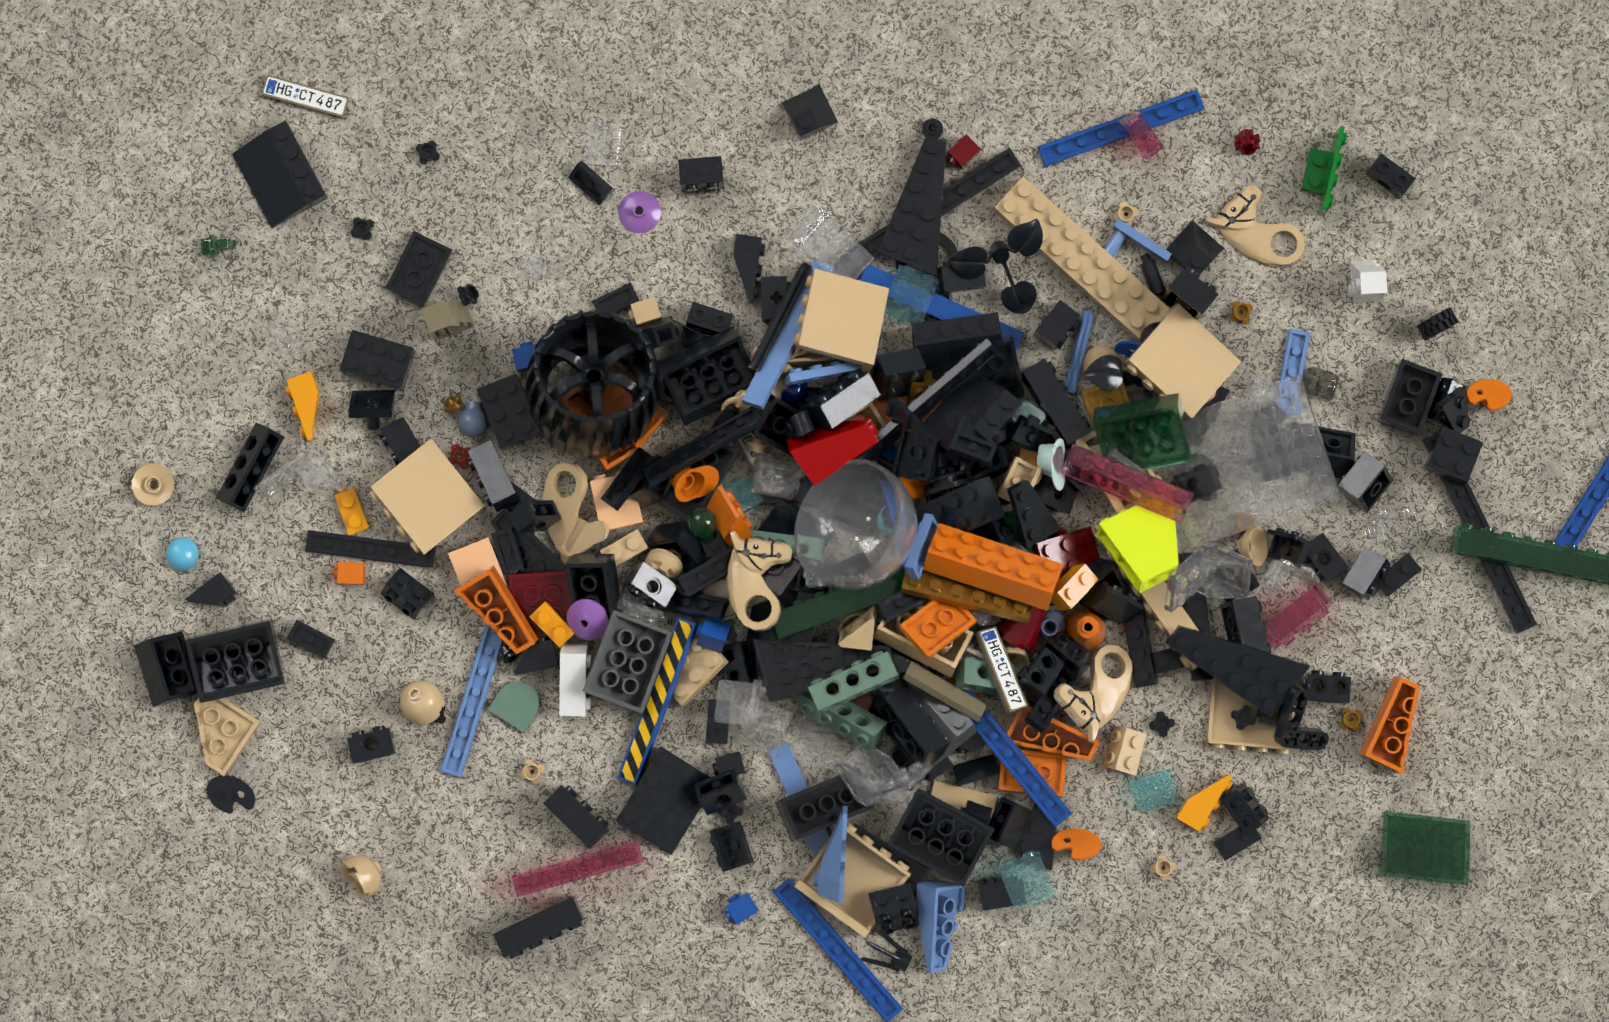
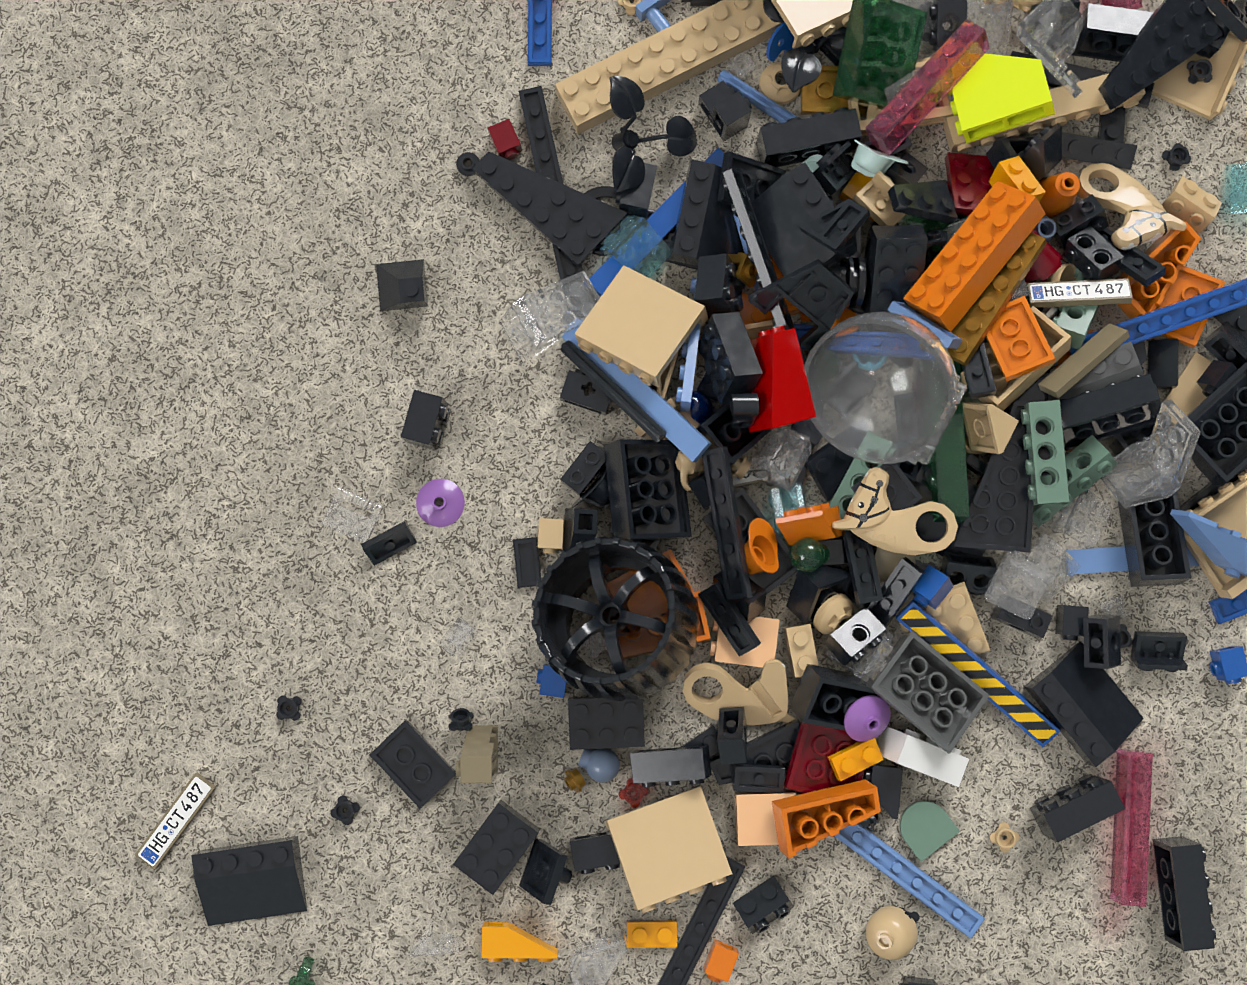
camera: 70 degrees left, 0 degrees up
black slope [733,234,766,303] -> none

